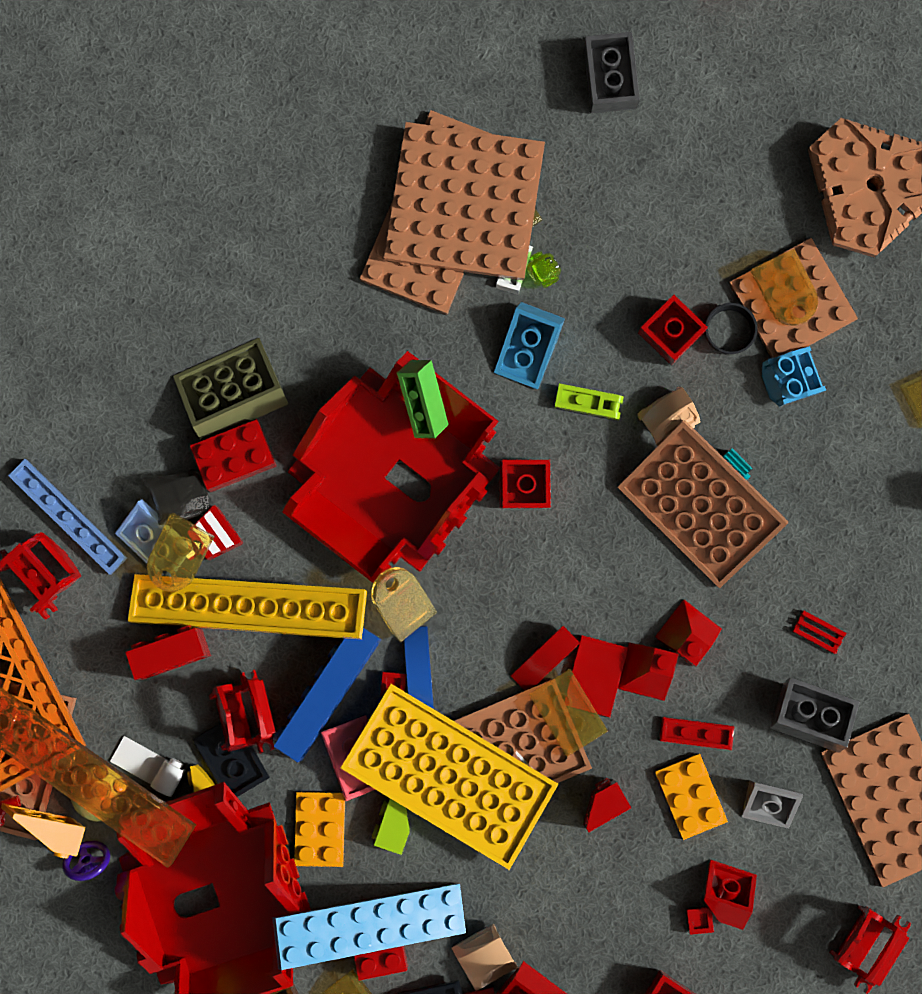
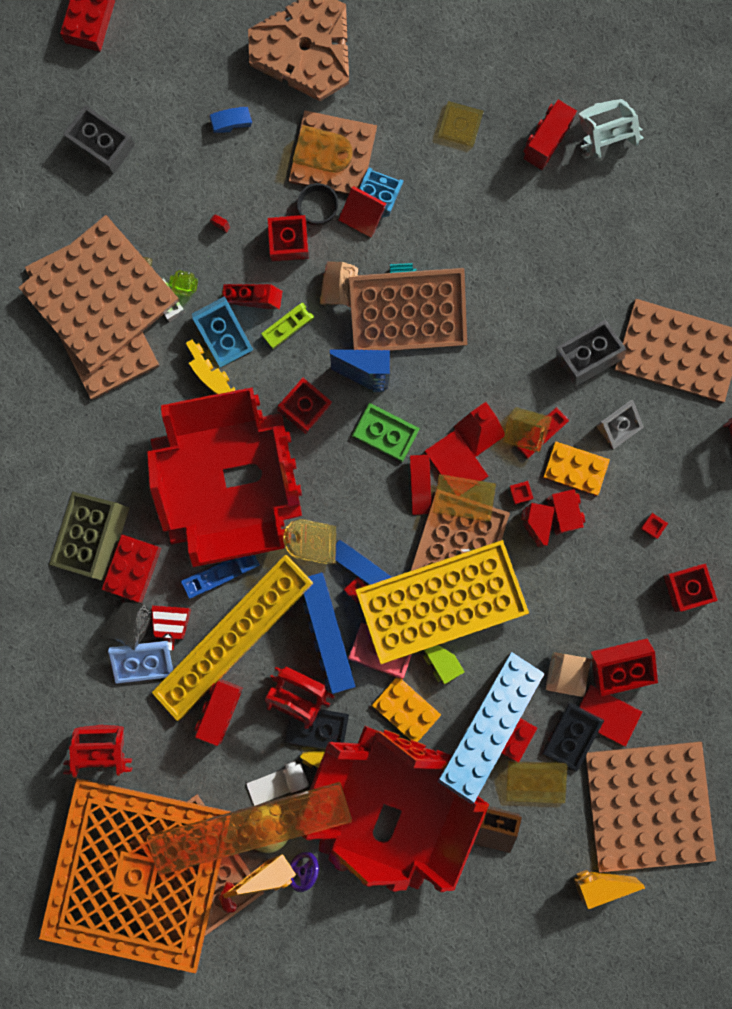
camera: 55 degrees left, 0 degrees up
medium blue plate [8,459,128,575] -> none
clear yellow tile [147,513,215,592] -> none
bright green brick [397,360,449,438] -> none
red slope [655,600,722,667] -> none
red slope [704,860,757,930] -> none
red tile [792,610,847,654] -> none
none -> blue slope [181,555,260,599]
none -> yellow slope [186,339,236,394]
none -> blue slope [209,107,252,133]
none -> red tile [209,214,230,233]
none -> red slope [221,284,283,309]
none -> blue slope [330,350,390,392]
none -> red tile [339,186,386,237]
none -> bright green tile [352,403,420,463]
none -> clear yellow slope [504,407,552,453]
none -> red plate [509,481,534,505]
none -> red brick [546,489,585,535]

